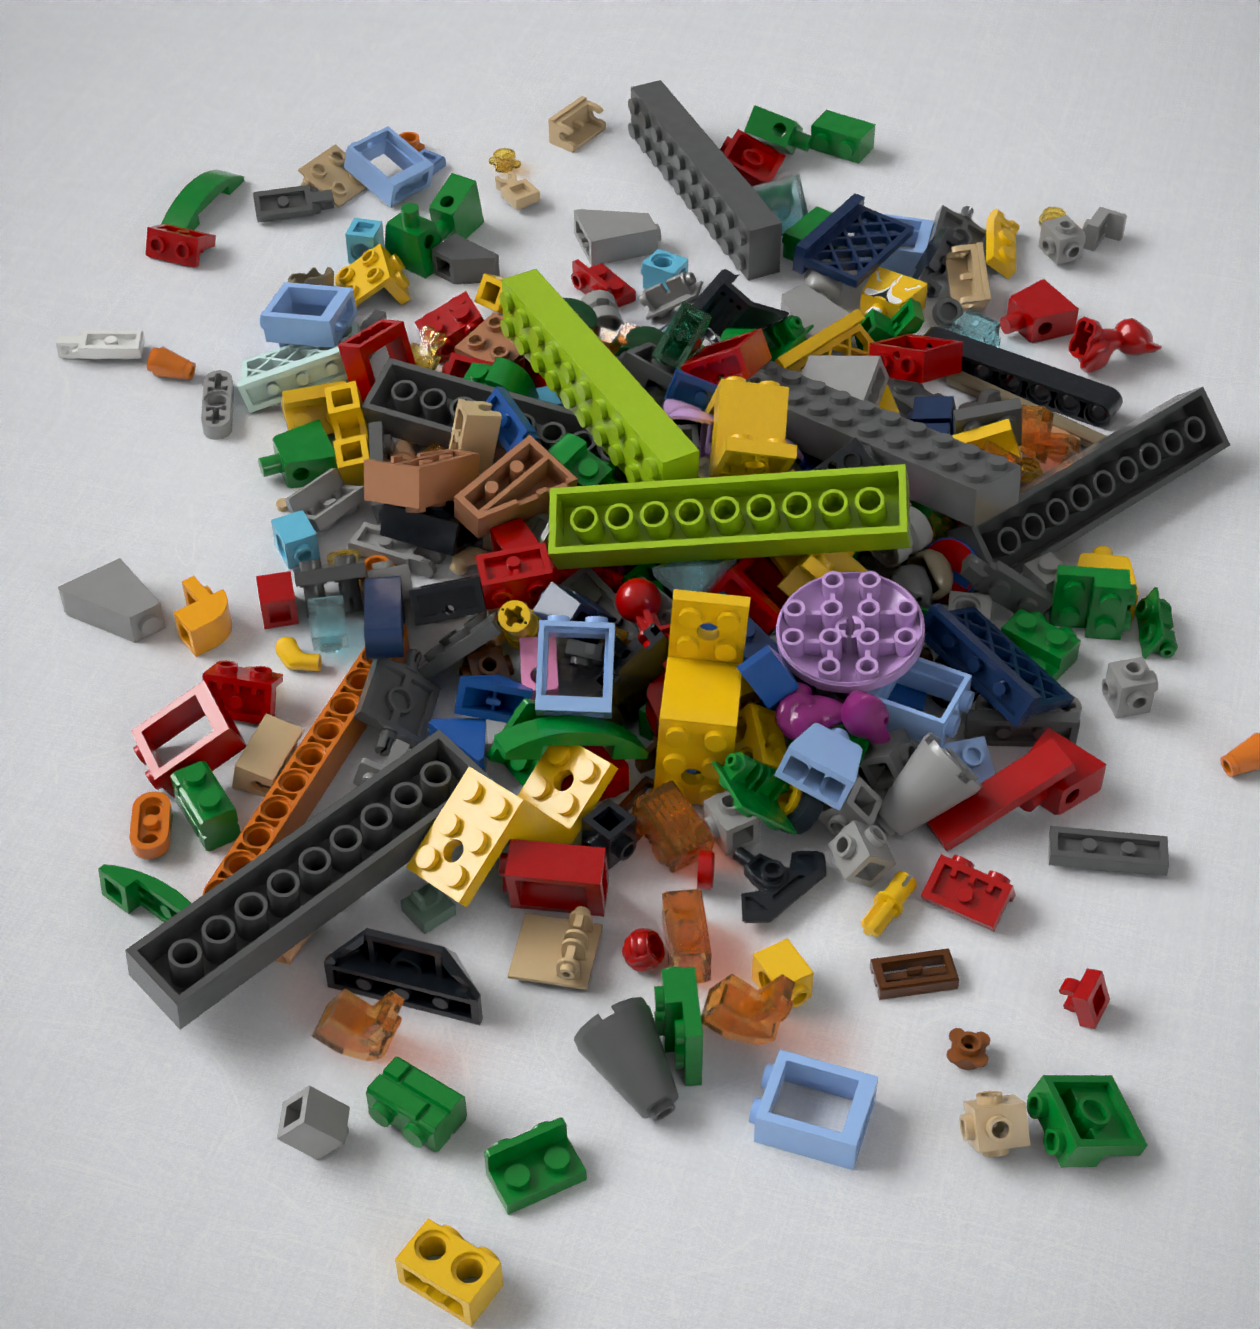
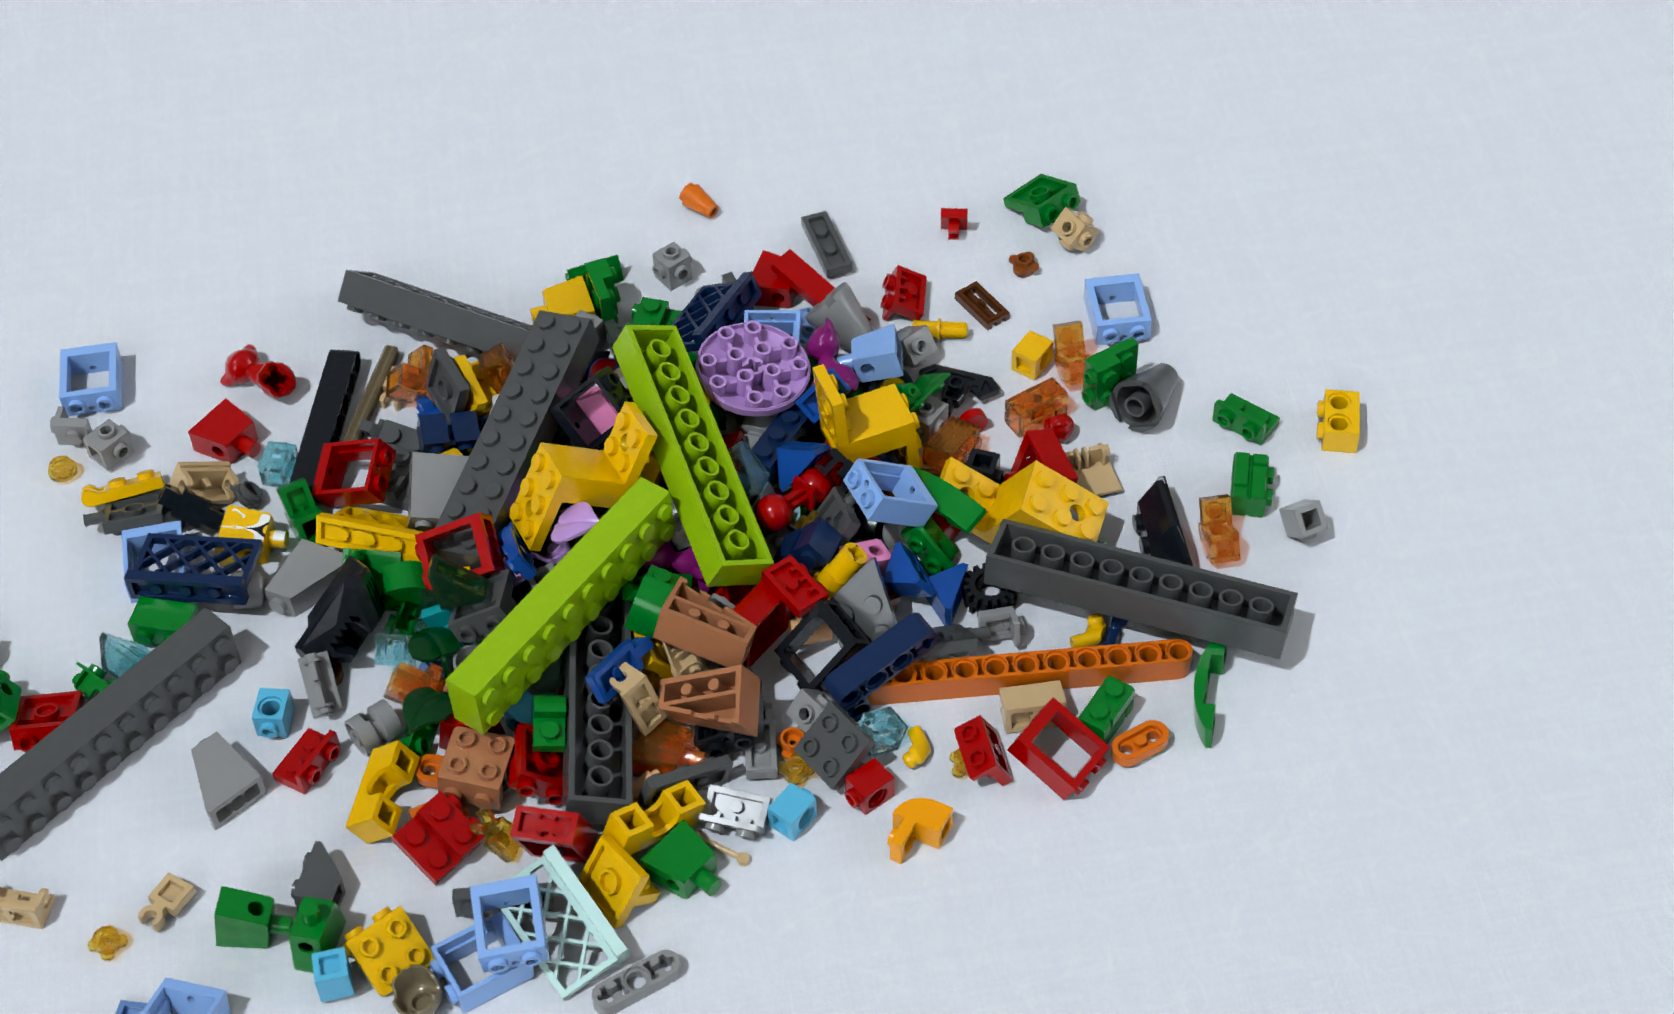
camera: 115 degrees left, 5 degrees up
light grey slope [58,558,166,643] -> none
none -> light blue window [59,342,123,416]

